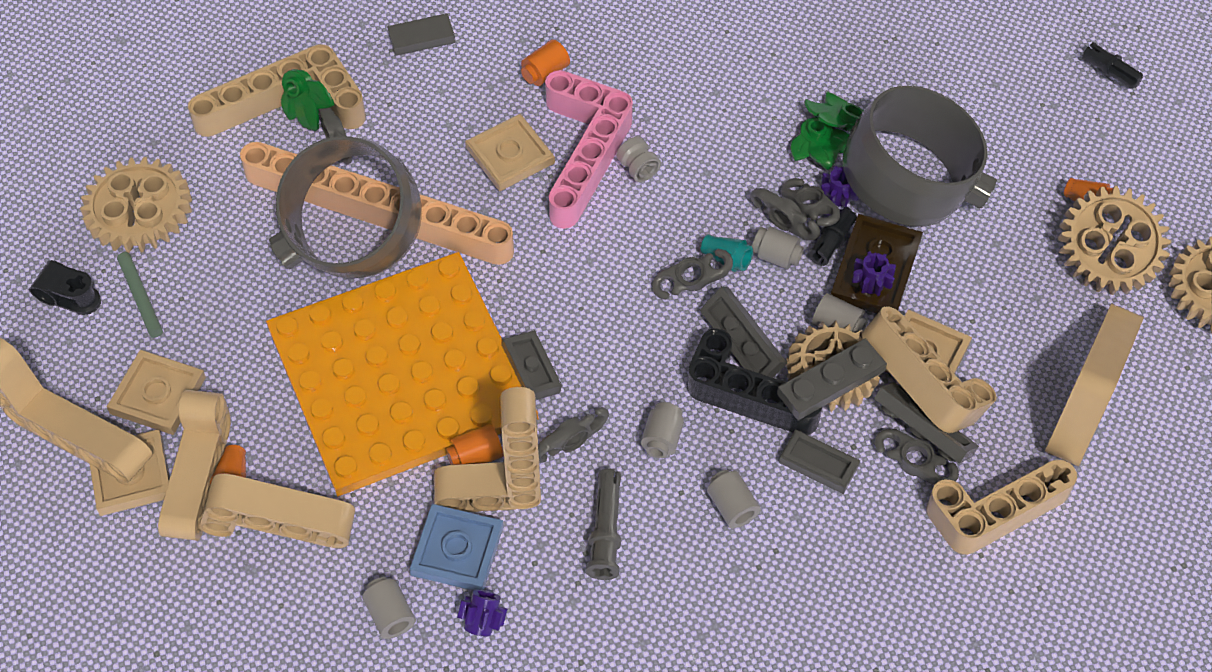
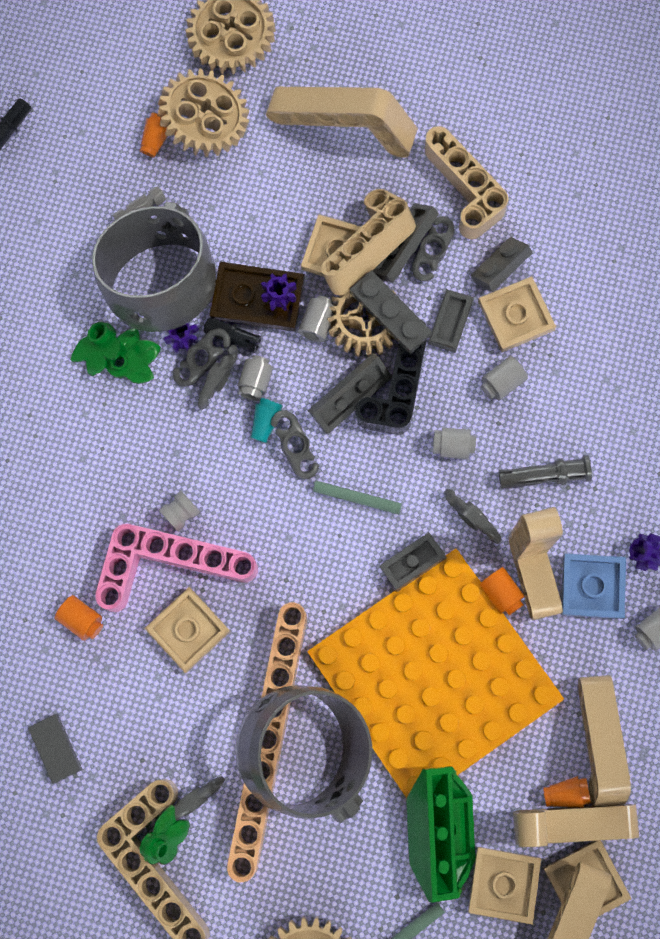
camera: 90 degrees left, 20 degrees up
none -> light grey axle [113,187,166,220]
none -> sand green bar [313,480,402,515]
none -> green wedge [406,766,476,903]
none -> dark grey plate [470,237,533,292]
none -> tan plate [478,276,556,353]

